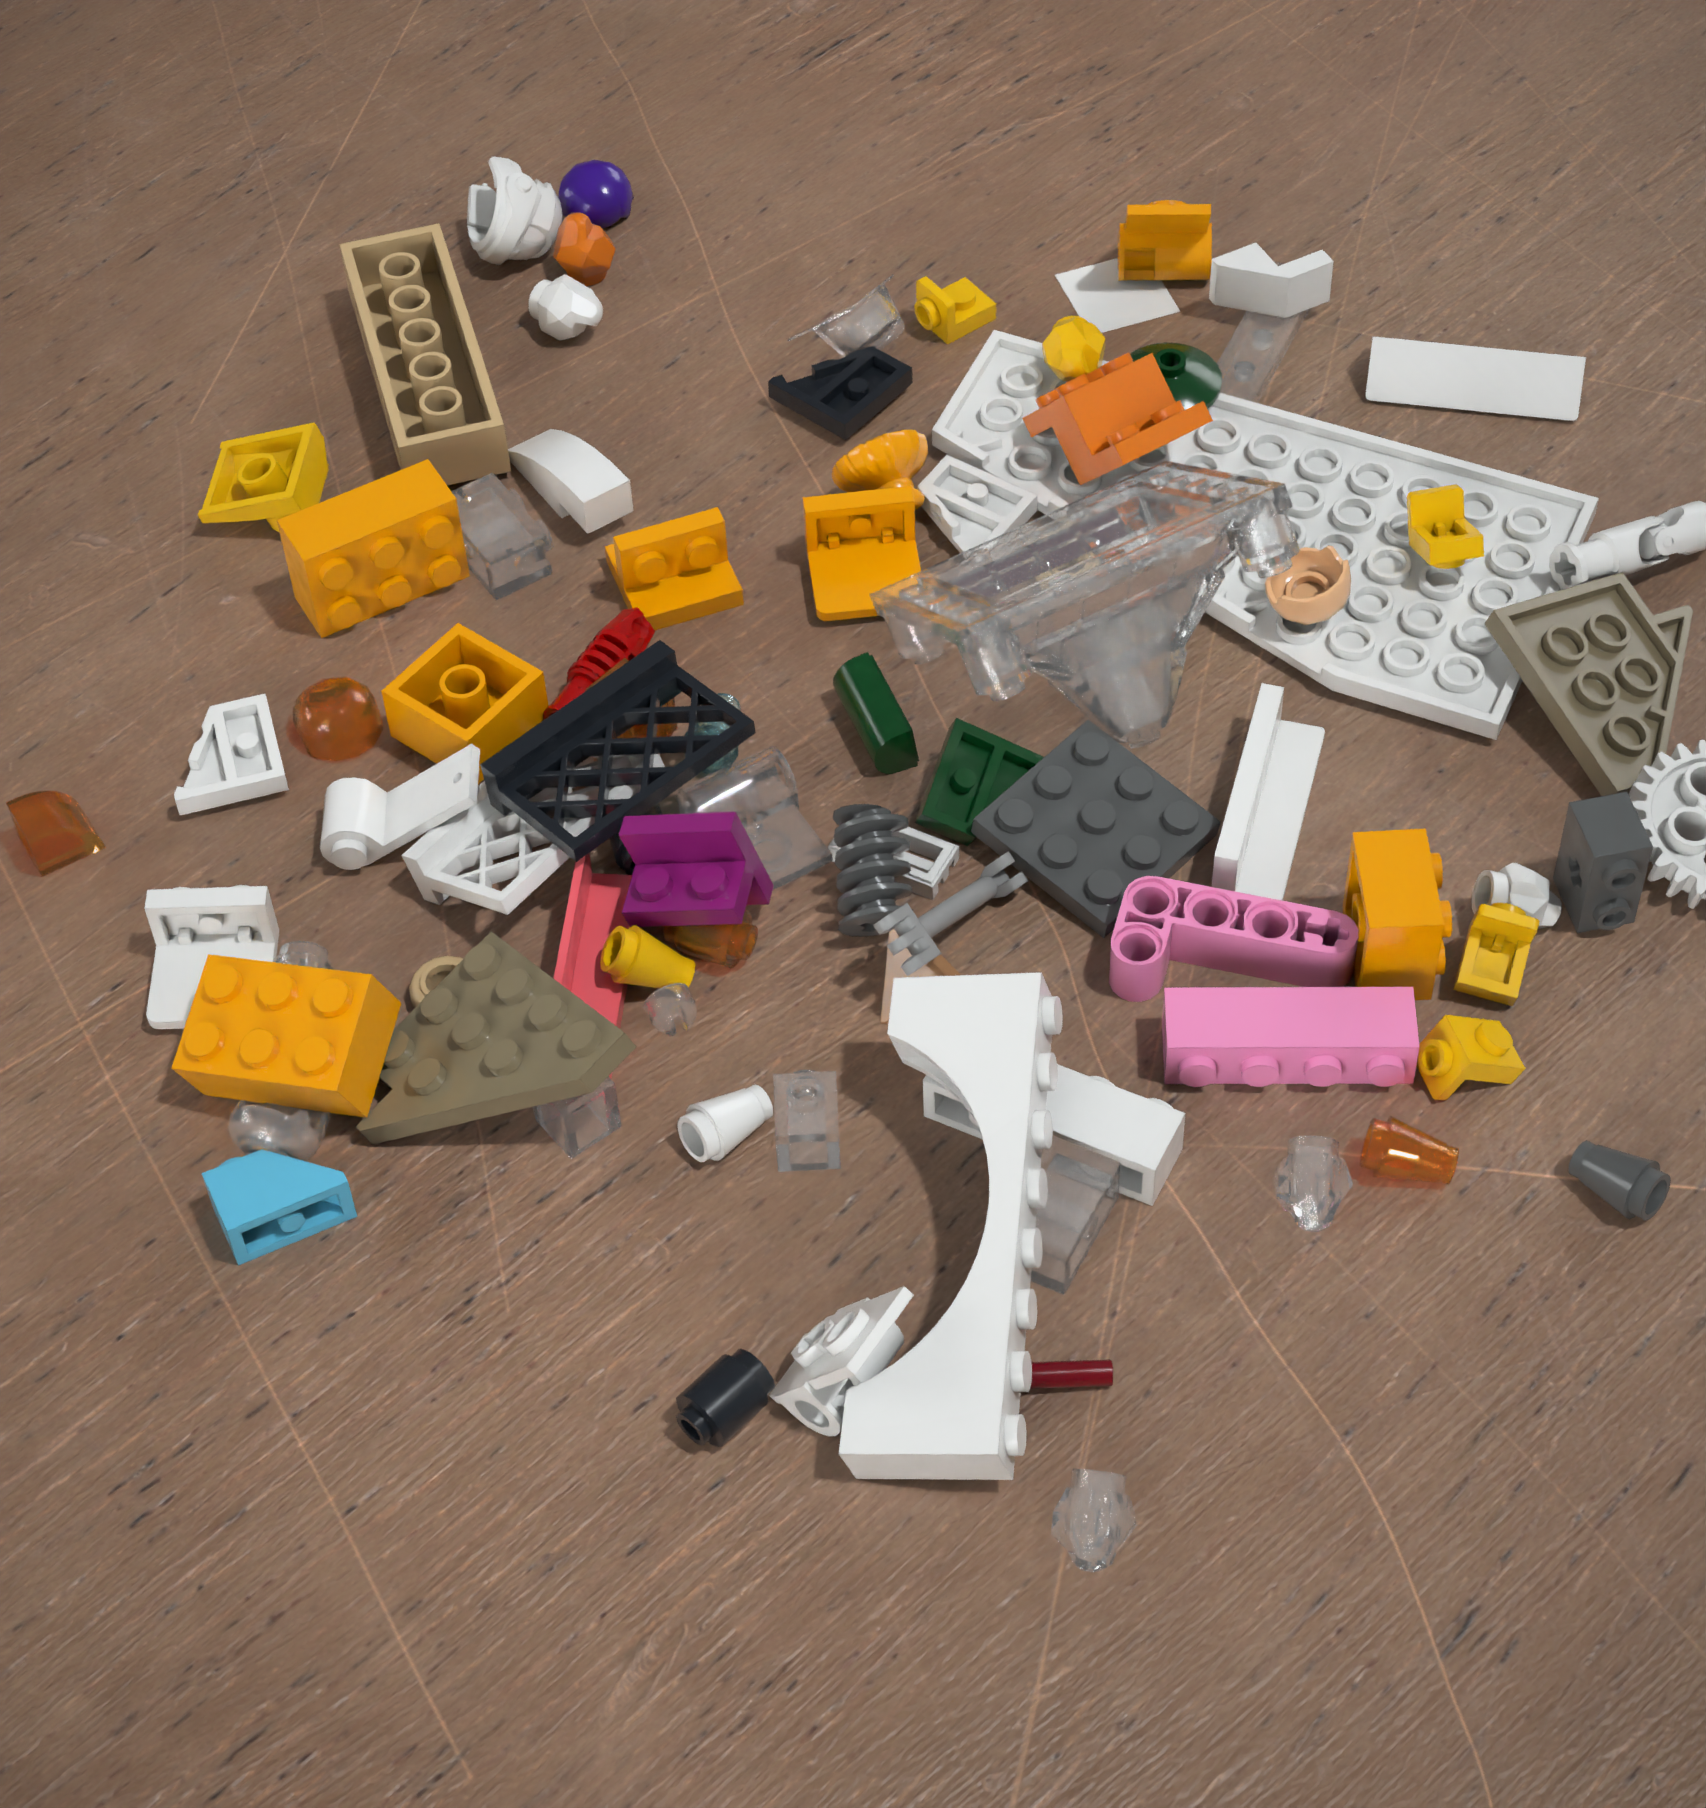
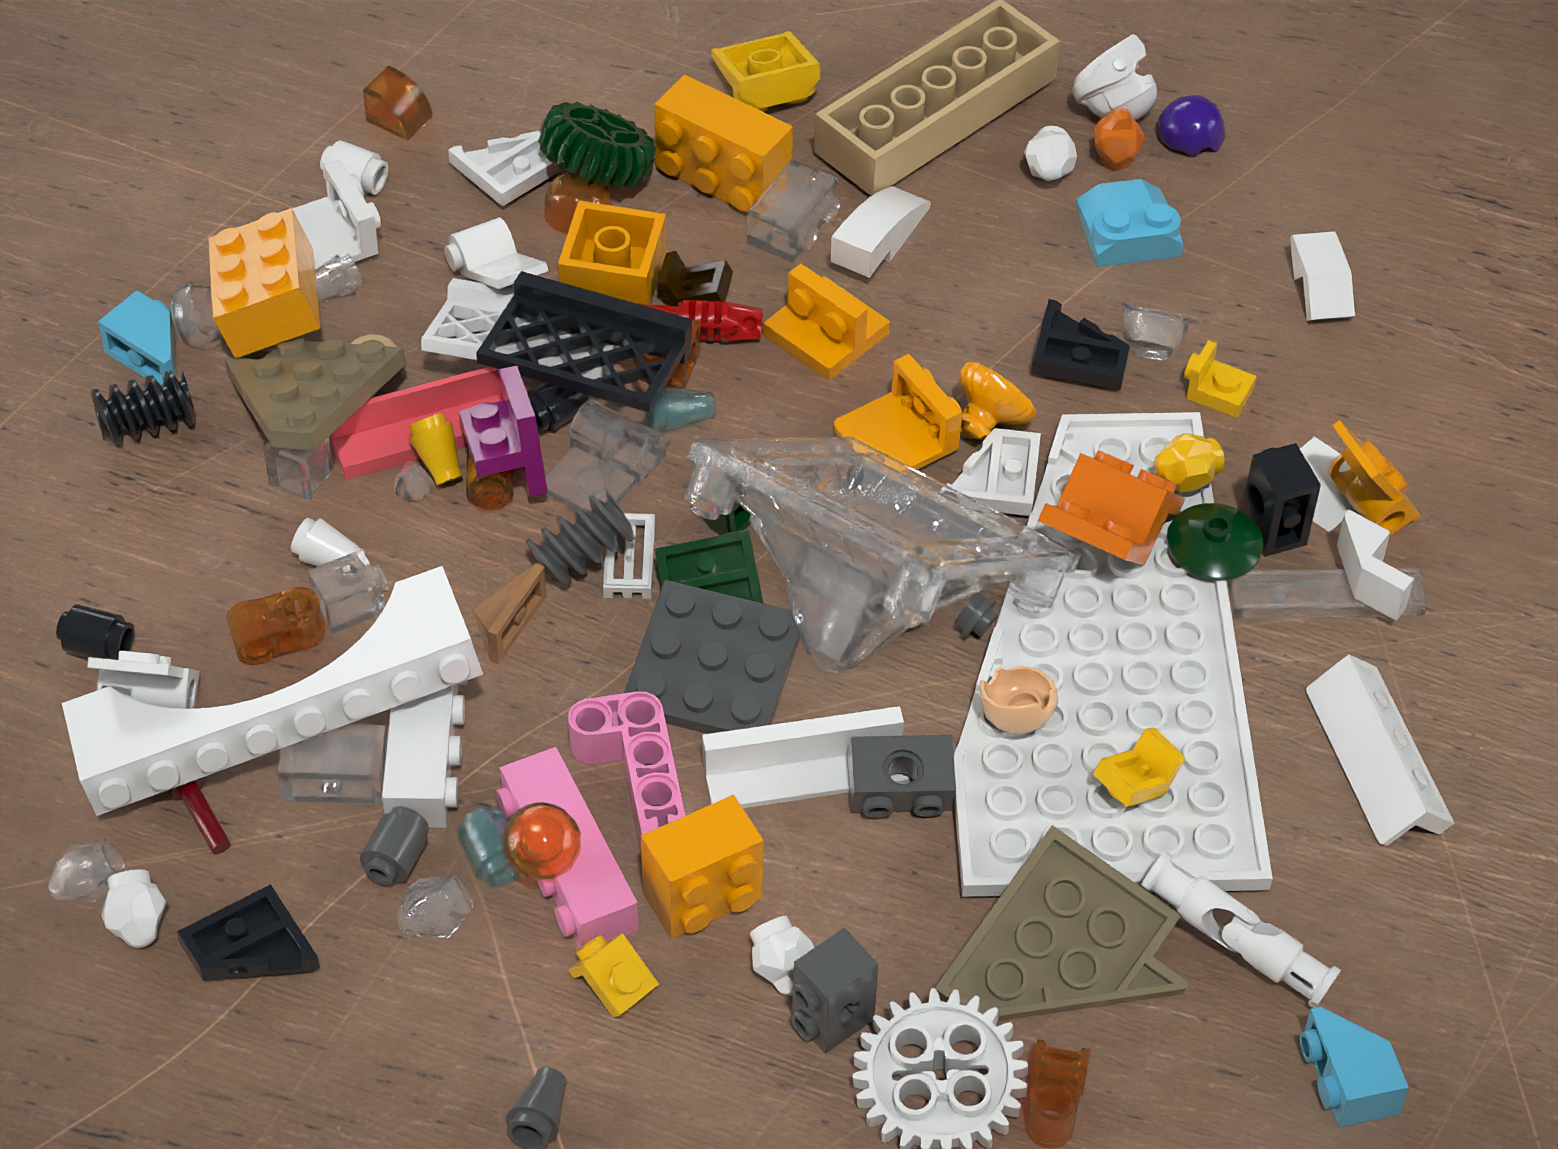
camera: 60 degrees right, 0 degrees up
light grey hinge [873,851,1028,976] -> none
clear orange cone [1360,1116,1459,1185] -> none
yellow bracket [1453,903,1540,1006] -> none
none -> black piece [91,370,195,444]
none -> white rock [101,870,166,948]
none -> black wing [177,884,320,981]
none -> clear orange piece [226,587,326,665]
none -> white brick [320,140,389,195]
none -> dark grey brick [360,806,428,885]
none -> clear light blue brick [458,808,524,887]
none -> clear orange hair [503,801,581,880]
none -> dark green gear [538,102,656,189]
none -> dark brown bracket [658,251,733,306]
none -> dark grey brick [847,735,956,818]
none -> medium azure slope [1075,179,1184,267]
none -> black brick [1241,443,1321,557]
none -> white slope [1290,231,1355,321]

